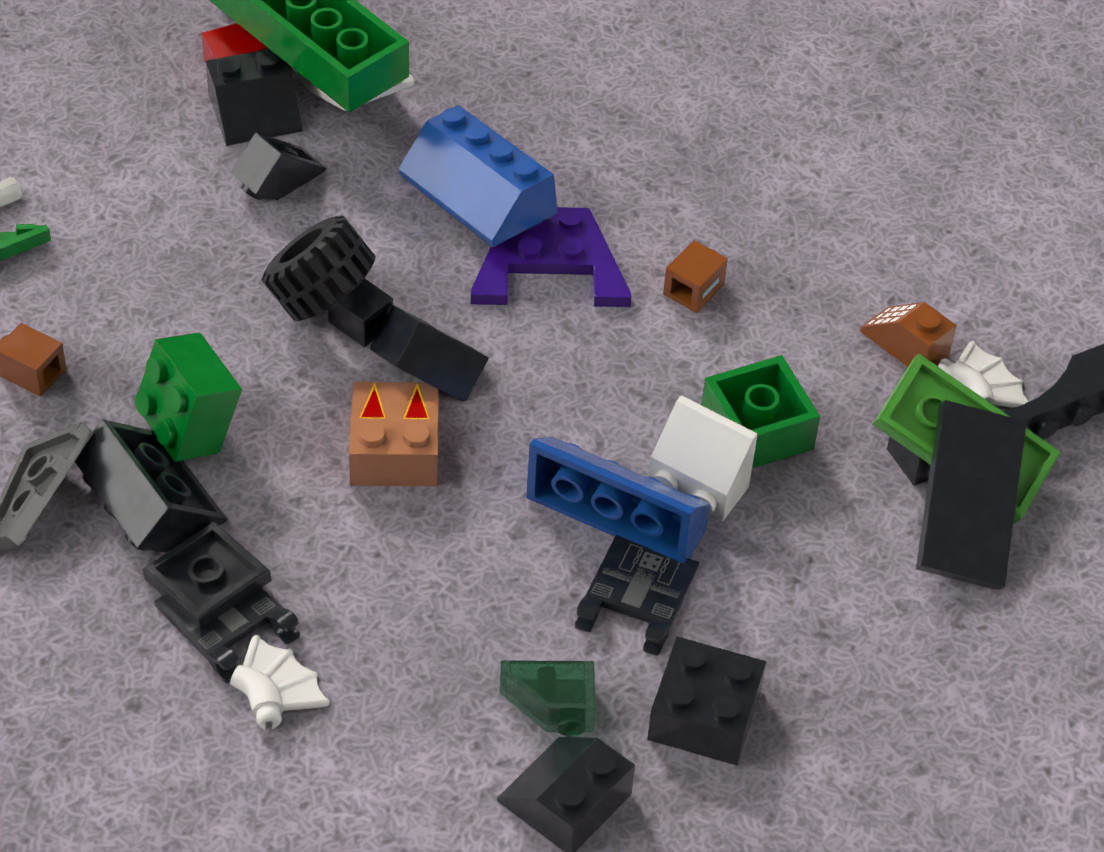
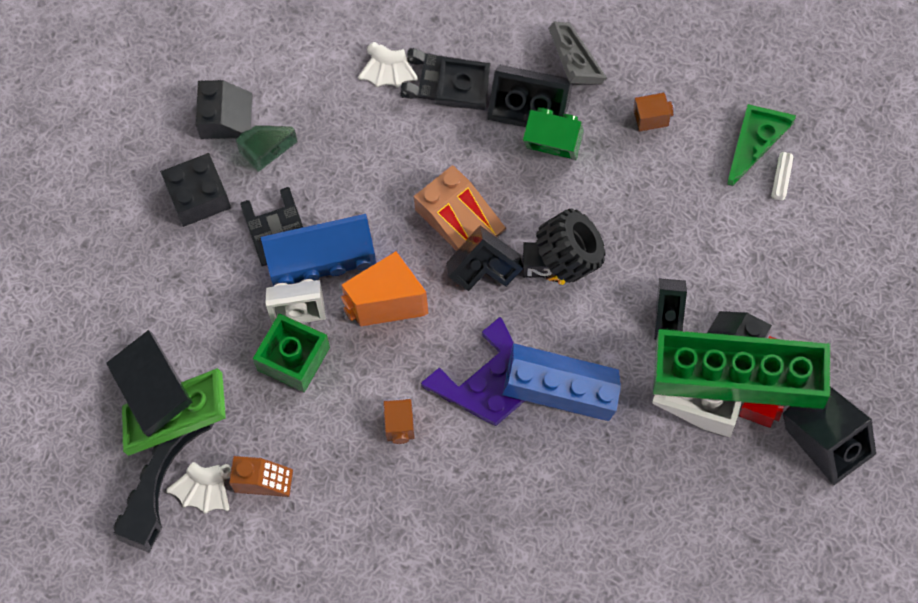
camera: 145 degrees right, 15 degrees up
none -> orange slope [341,251,428,327]

